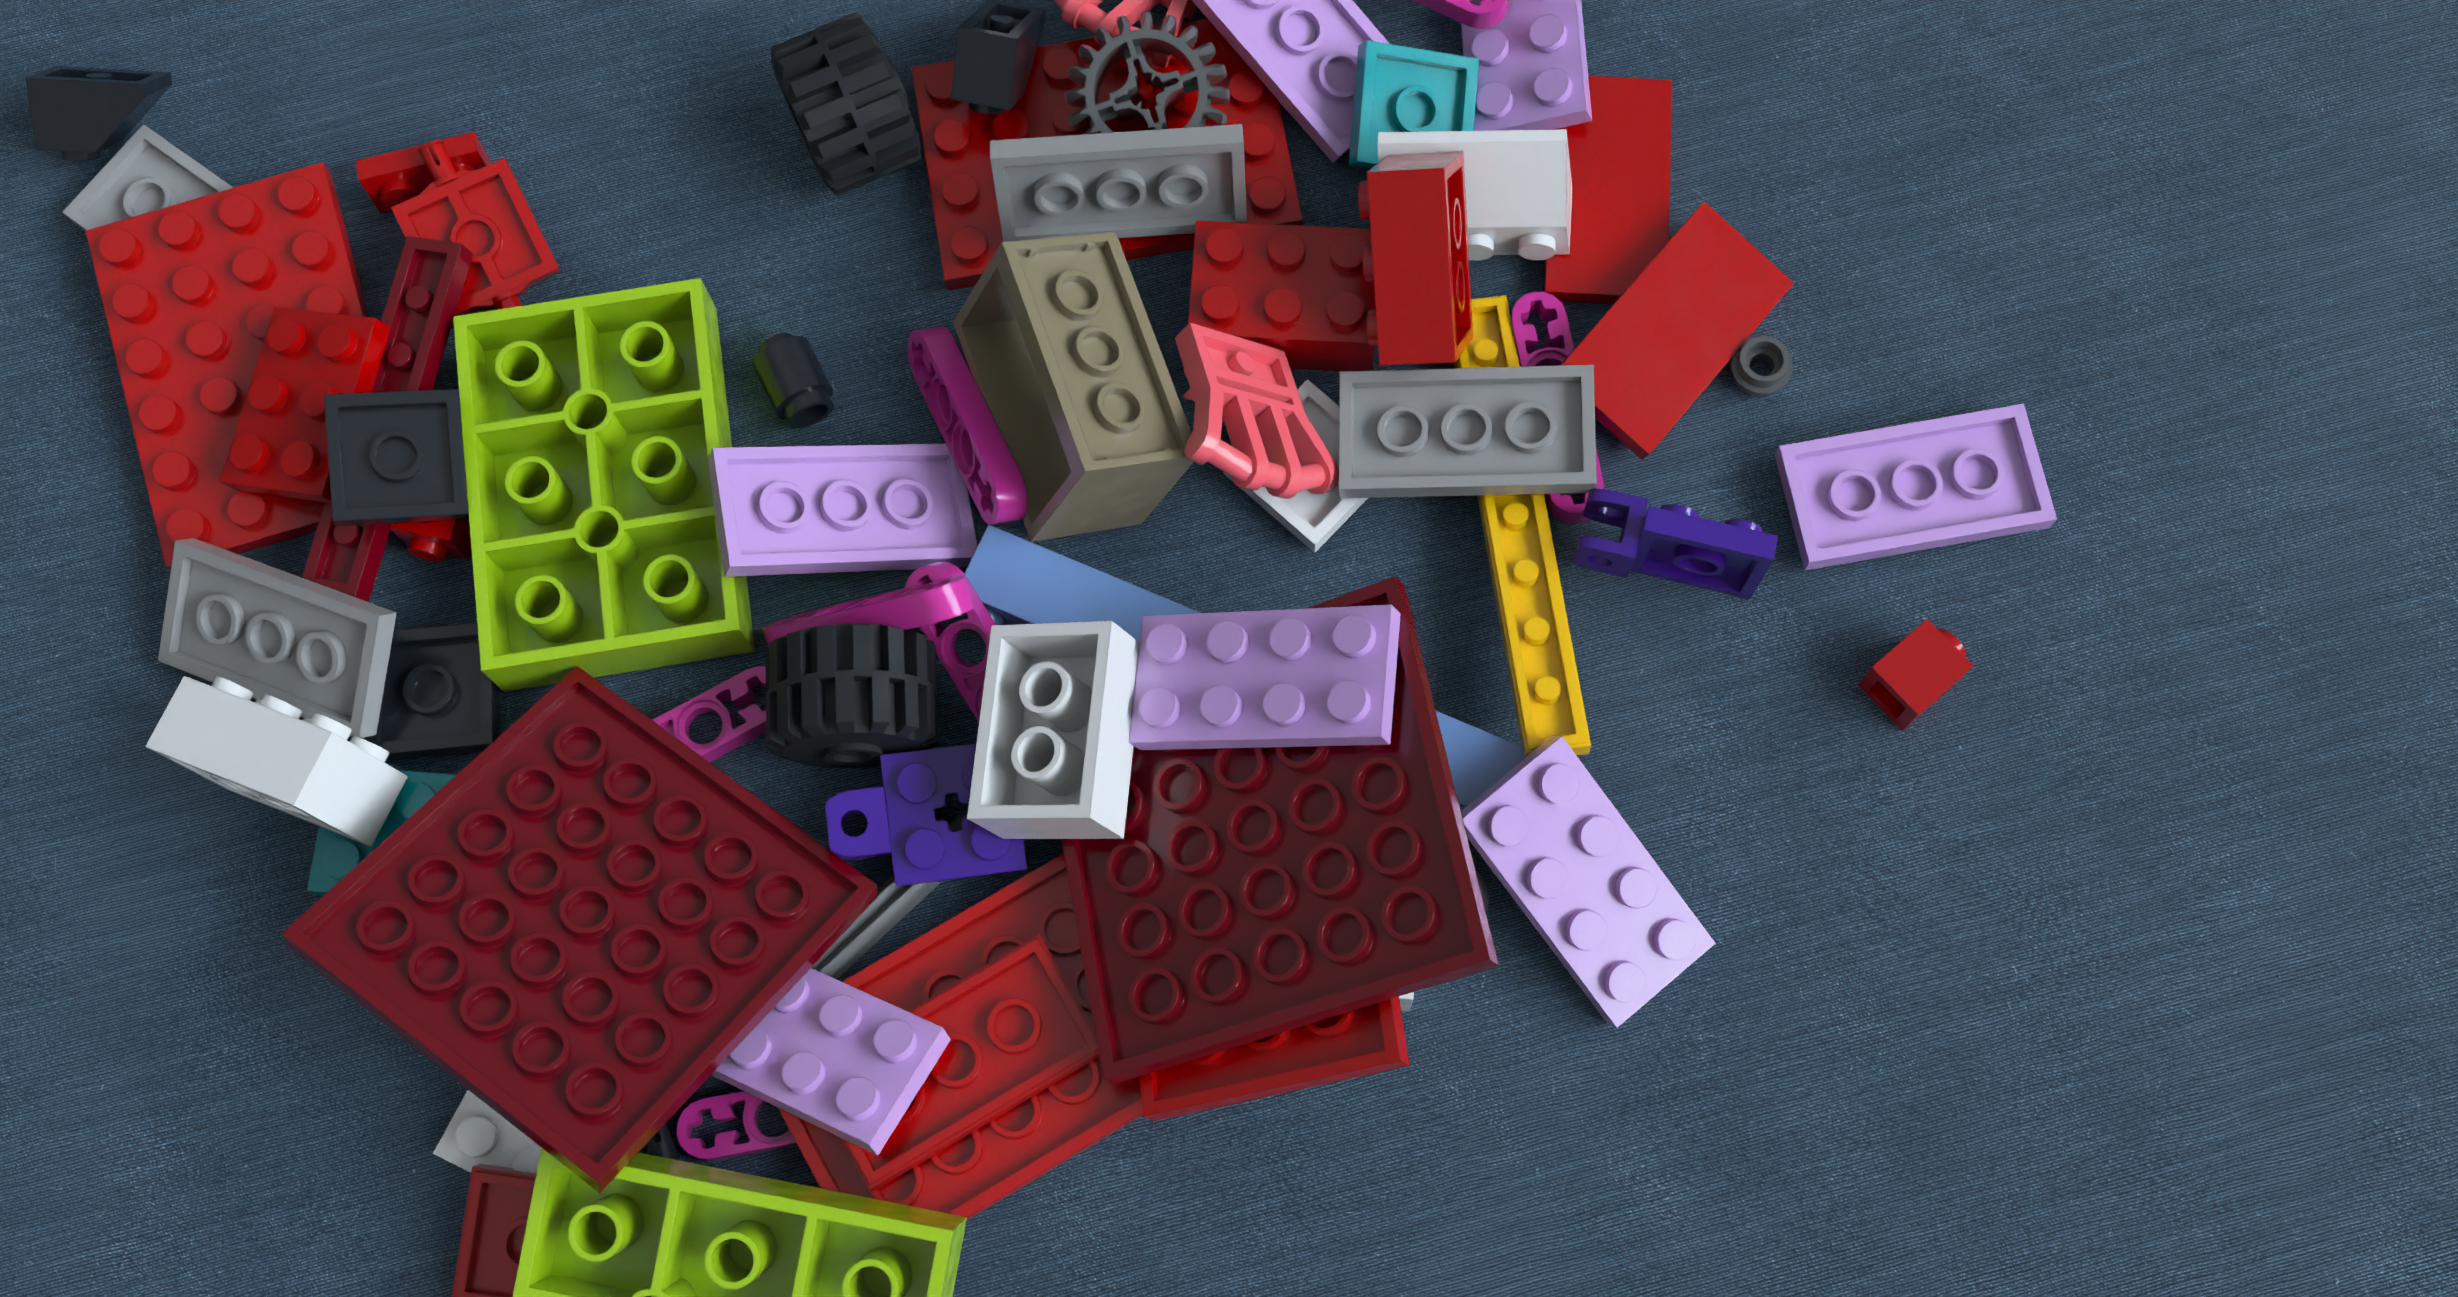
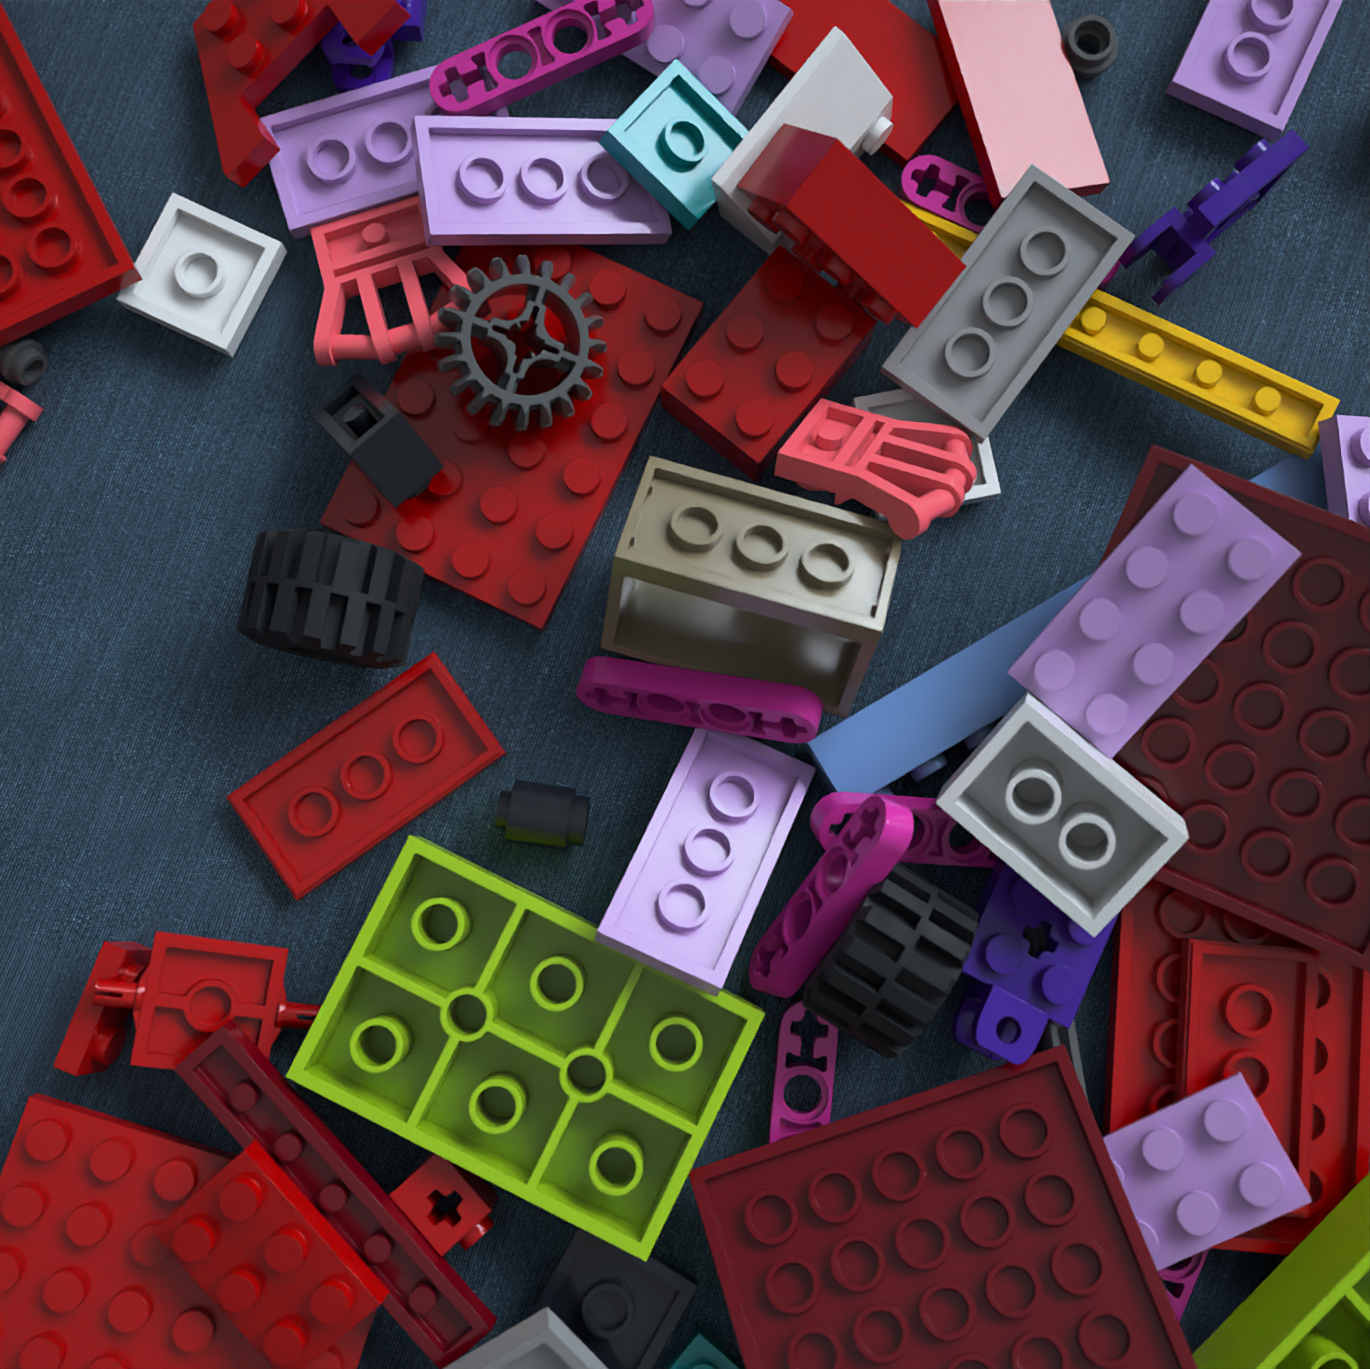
camera: 60 degrees left, 10 degrees up
black plate [324,389,468,526] -> none
light grey plate [990,124,1247,242] -> none
none -> red tile [226,652,508,901]

